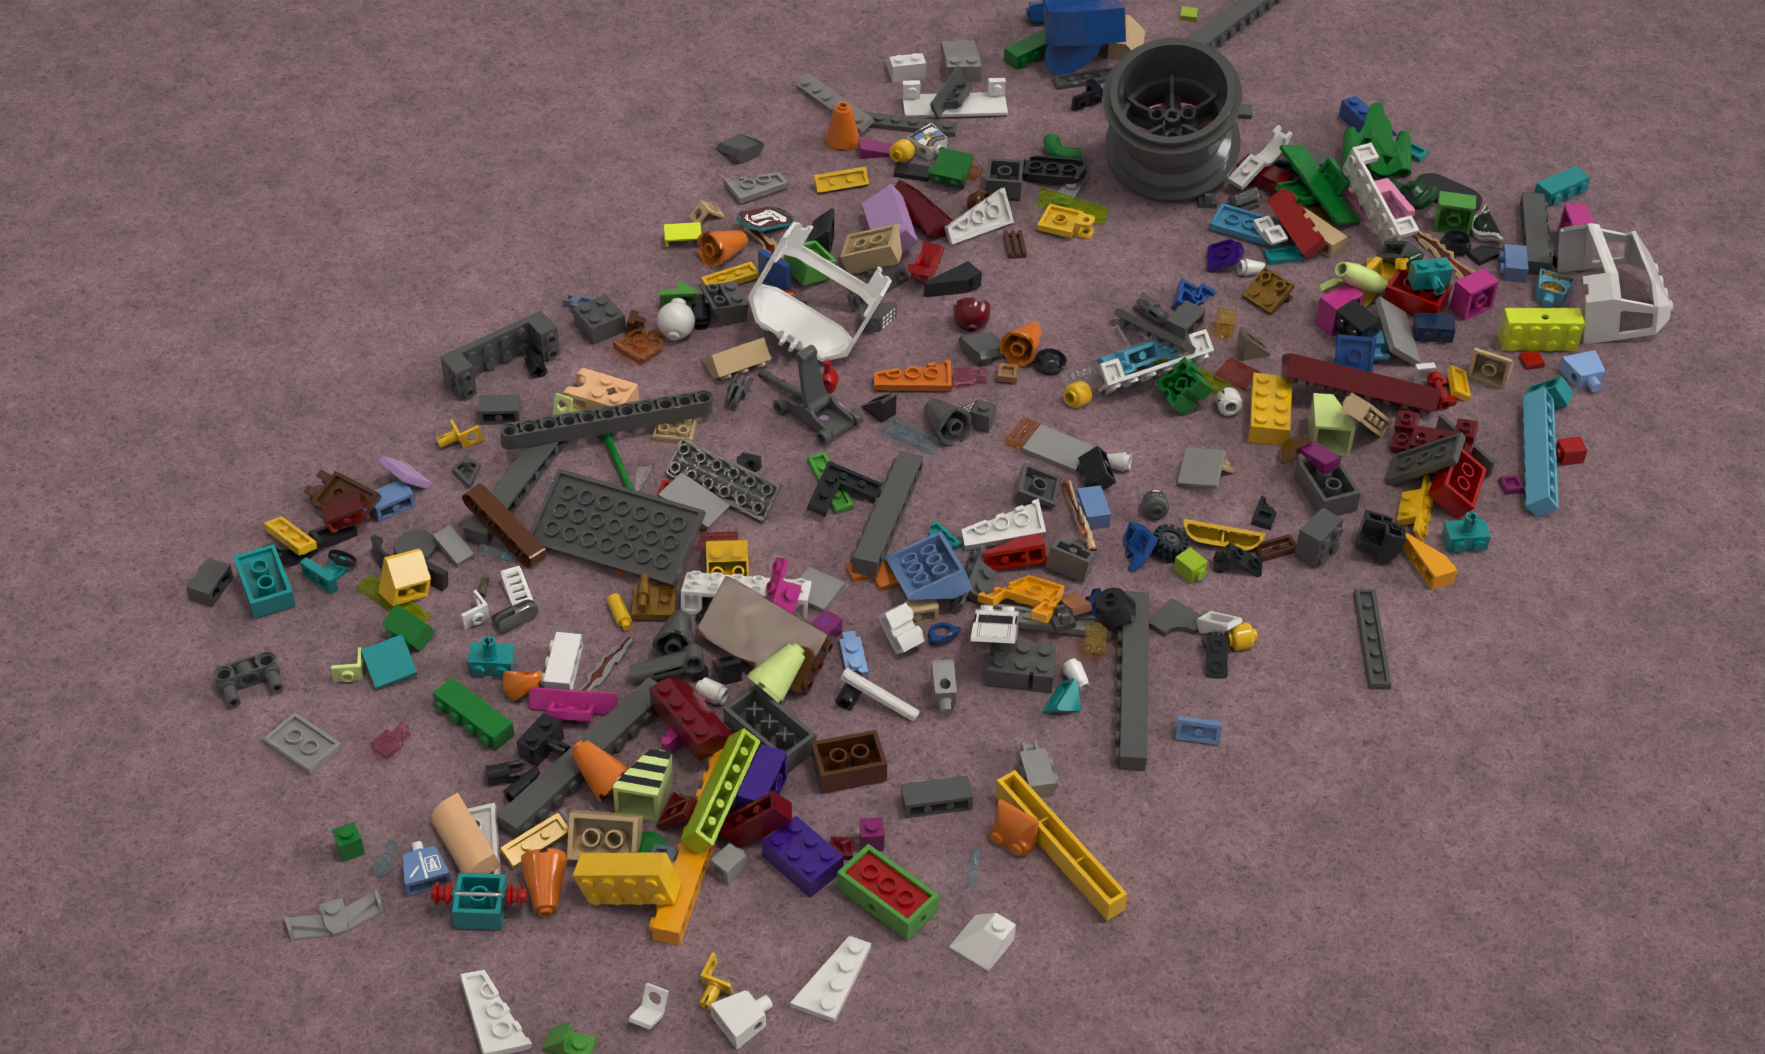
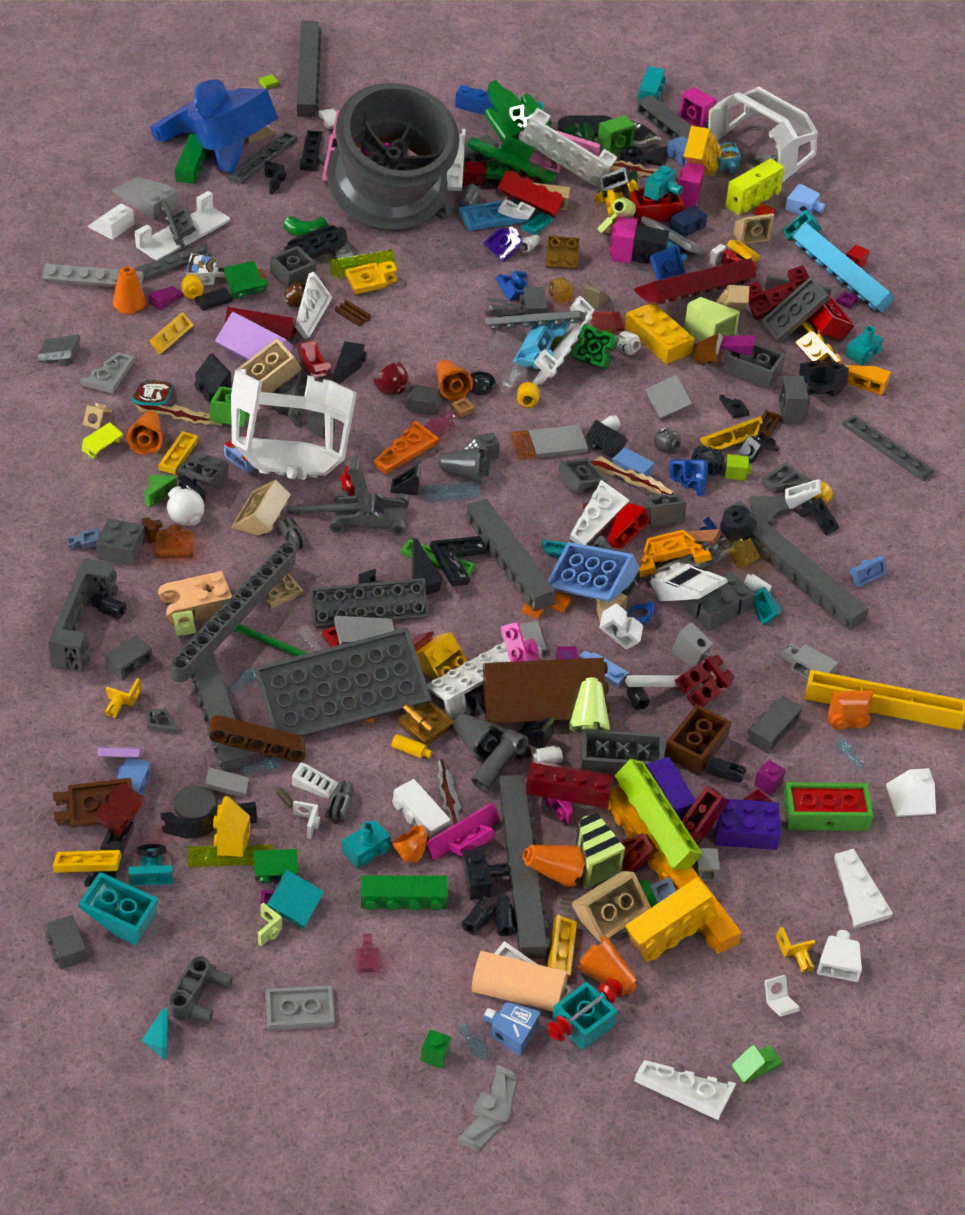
camera: 45 degrees left, 0 degrees up
blue tile [758,249,791,291] -> none
none -> teal slope [142,1008,169,1059]
none -> black slope [411,538,442,595]
none -> dark red hips [674,655,735,707]
none -> yellow brick [684,126,722,176]
none -> black hinge [707,756,747,783]
none -> dark grey wing [761,462,812,493]

